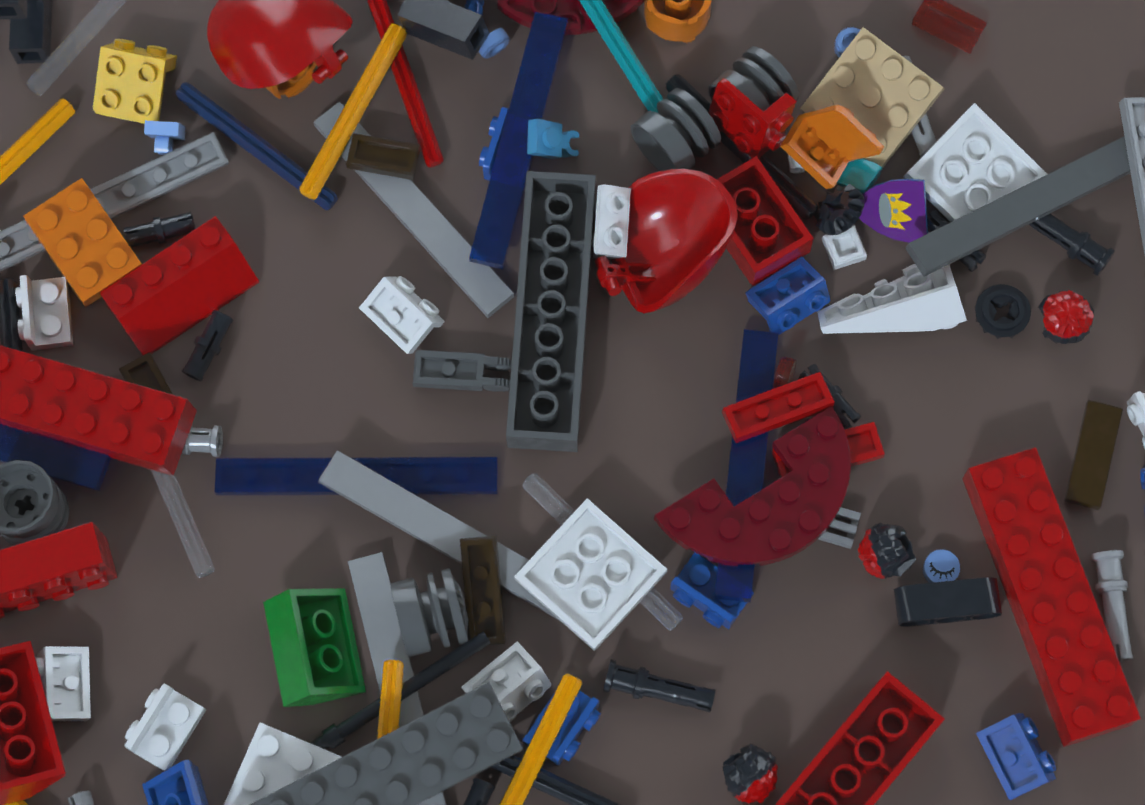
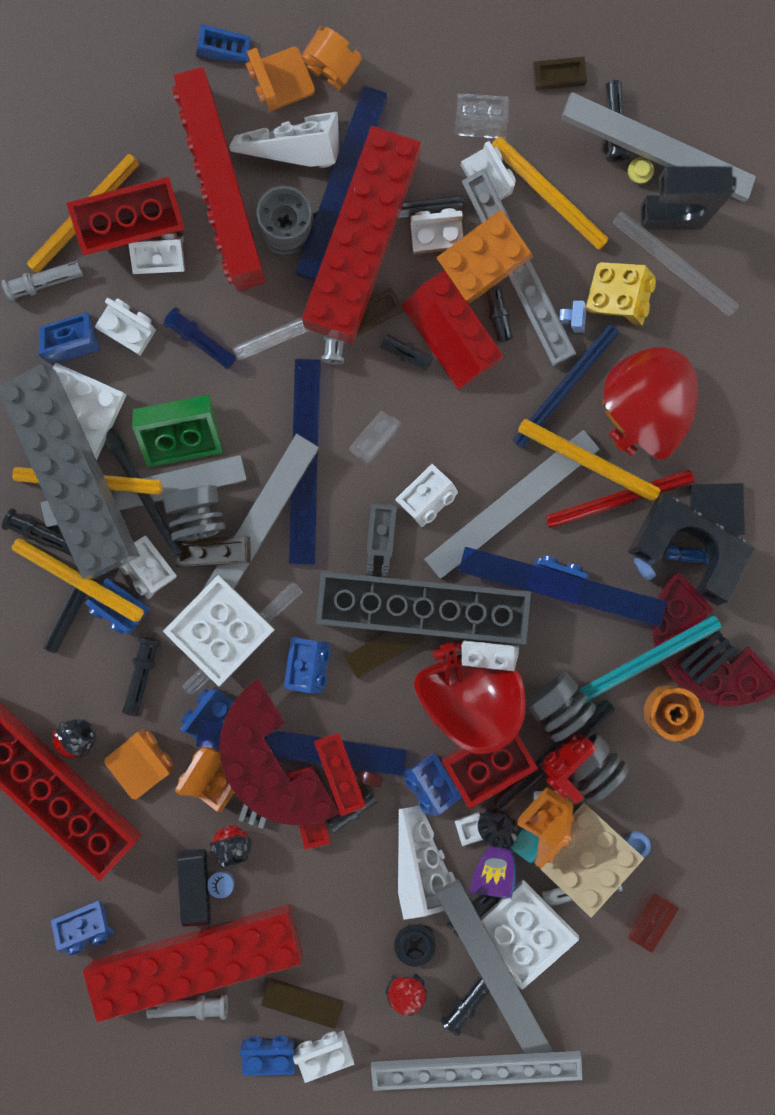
camera: 90 degrees right, 15 degrees up
dark brown tile [346,133,420,180] -> none
dark azure plate [527,119,579,159] -> none
none -> orange bracket [104,728,176,799]
none -> clear blue pin [163,307,237,370]
none -> orange bracket [175,747,234,812]
none -> blue bracket [284,637,331,694]
none -> dark brown tile [344,631,424,679]
none -> clear bracket [349,411,401,466]

